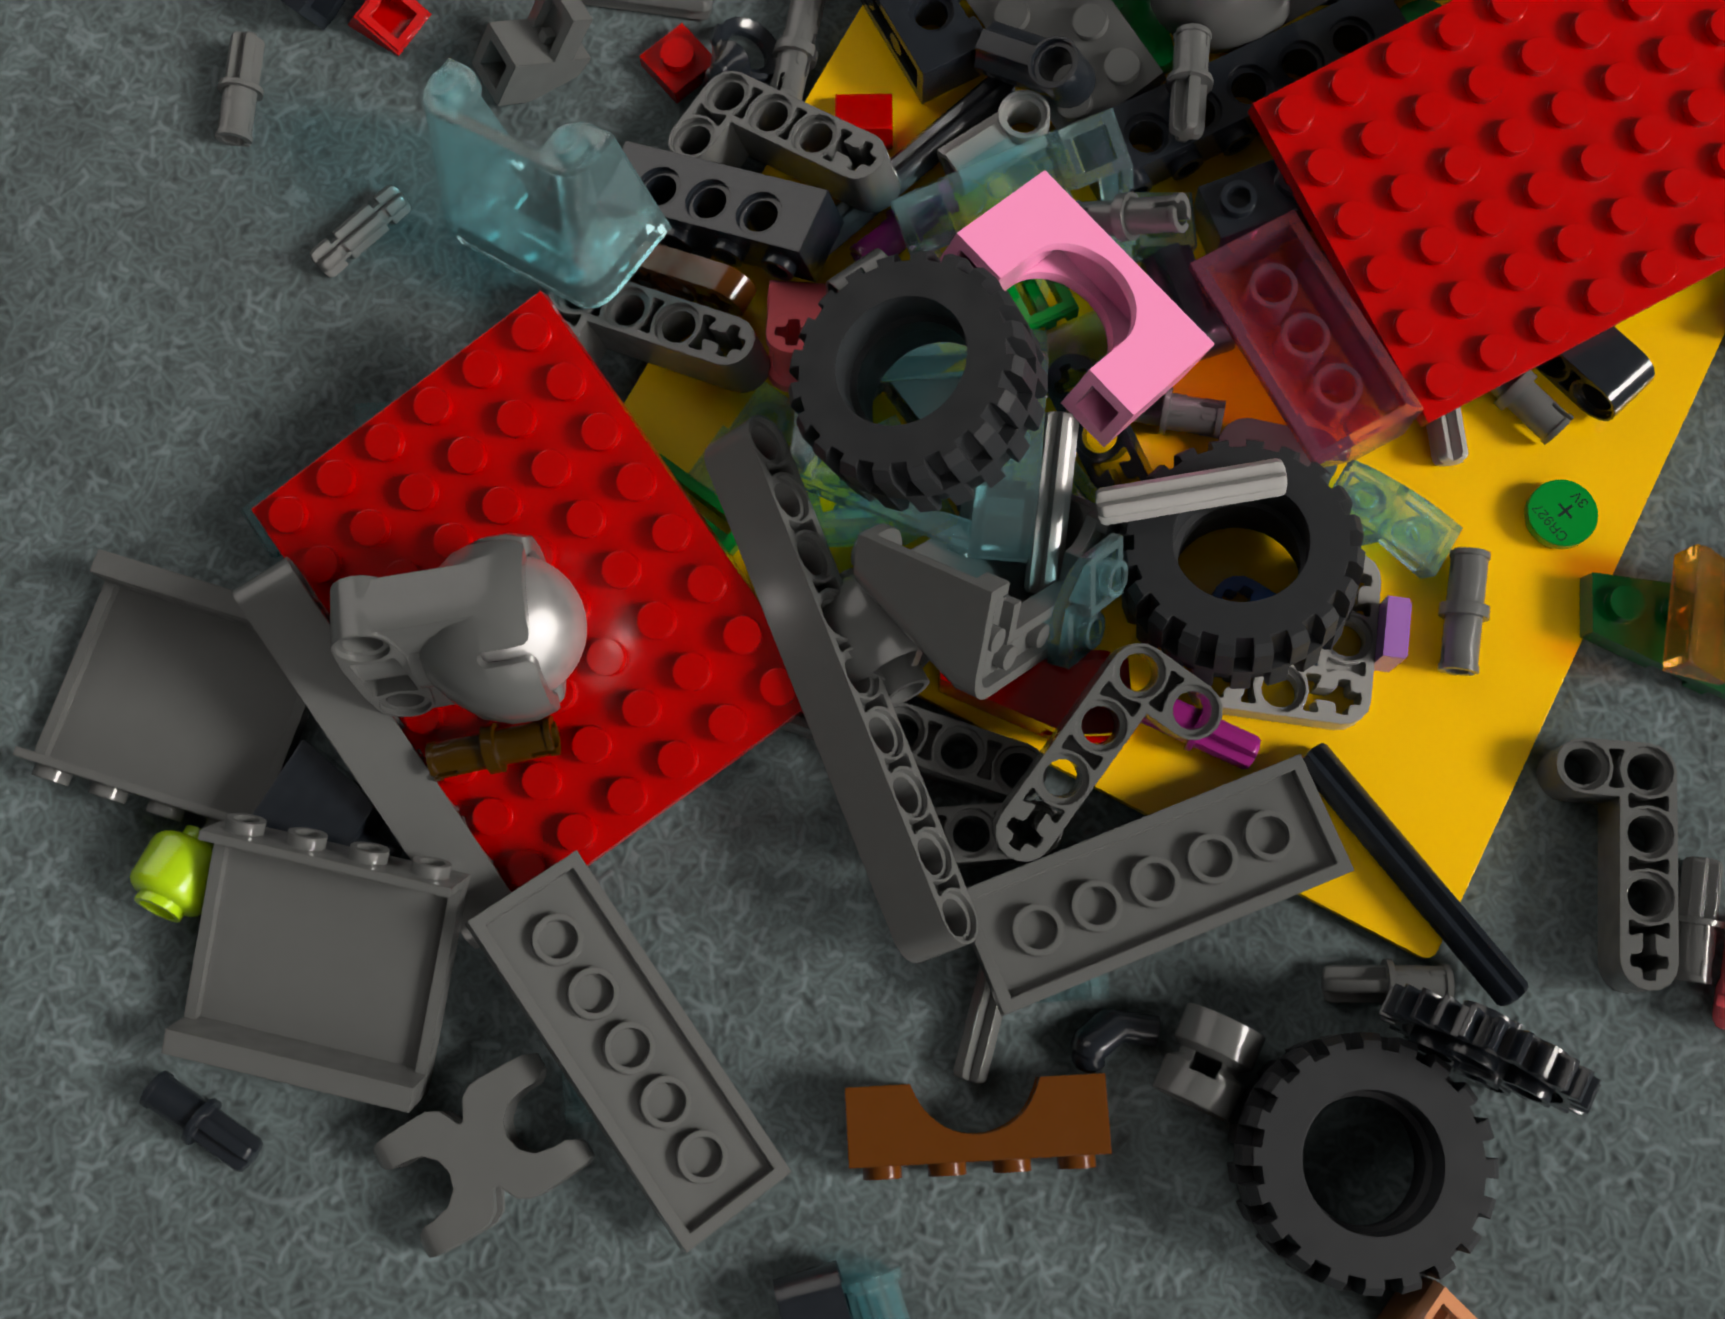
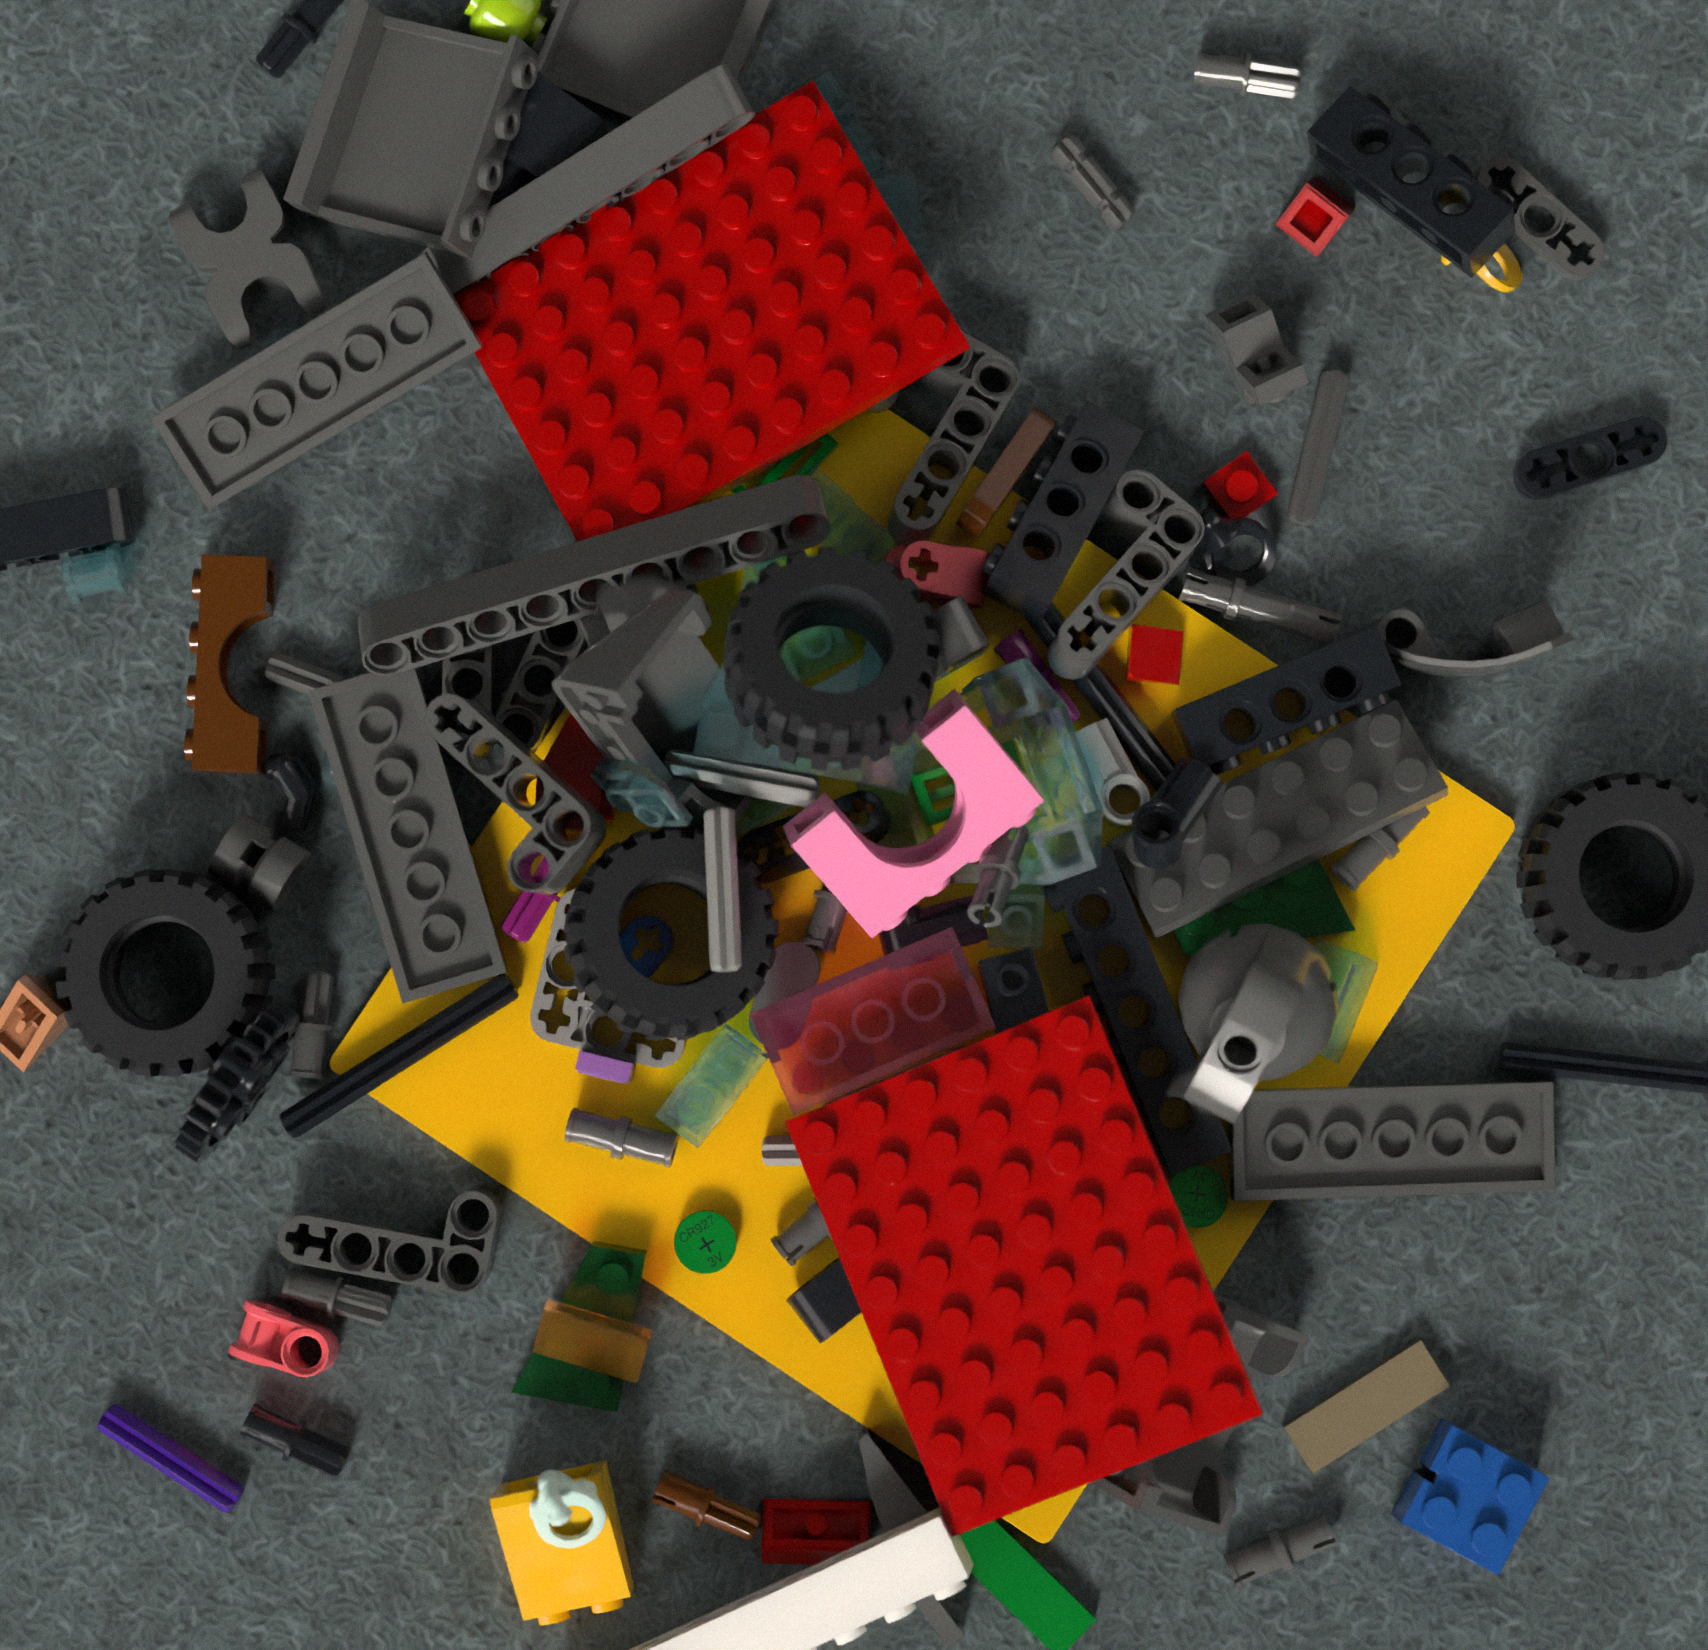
camera: 95 degrees right, 10 degrees up
dark grey piece [330,532,587,724] -> none
clear light blue windscreen [422,58,671,309] -> none
dark brown pin [425,715,561,782] -> none
dark grey axle [1165,23,1214,143] -> none

